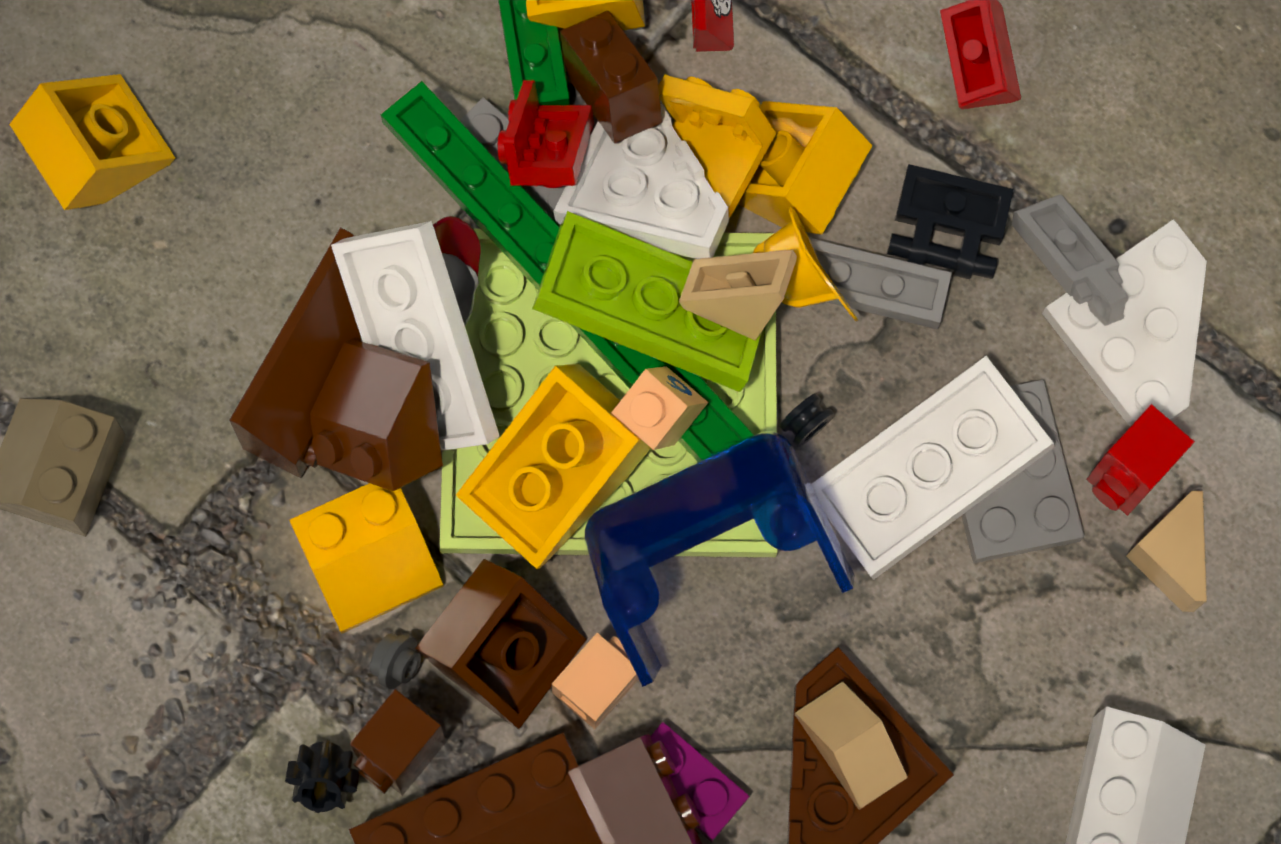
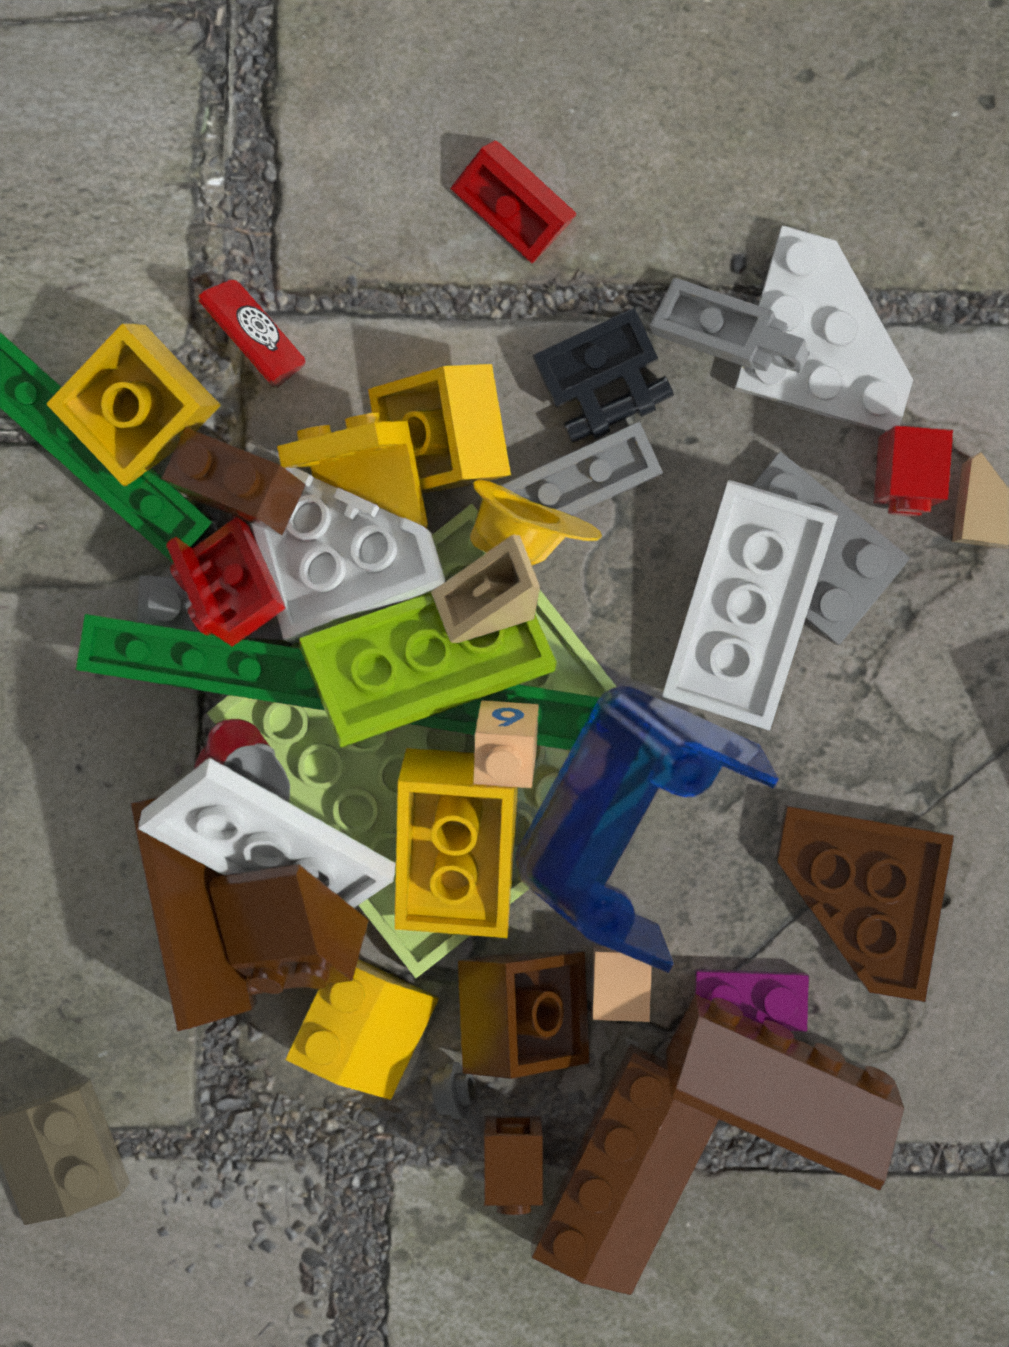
camera: 30 degrees left, 15 degrees up
black gear [285,740,359,813] -> none
black bush [779,393,835,447] -> none
tan slope [795,682,908,810] -> none

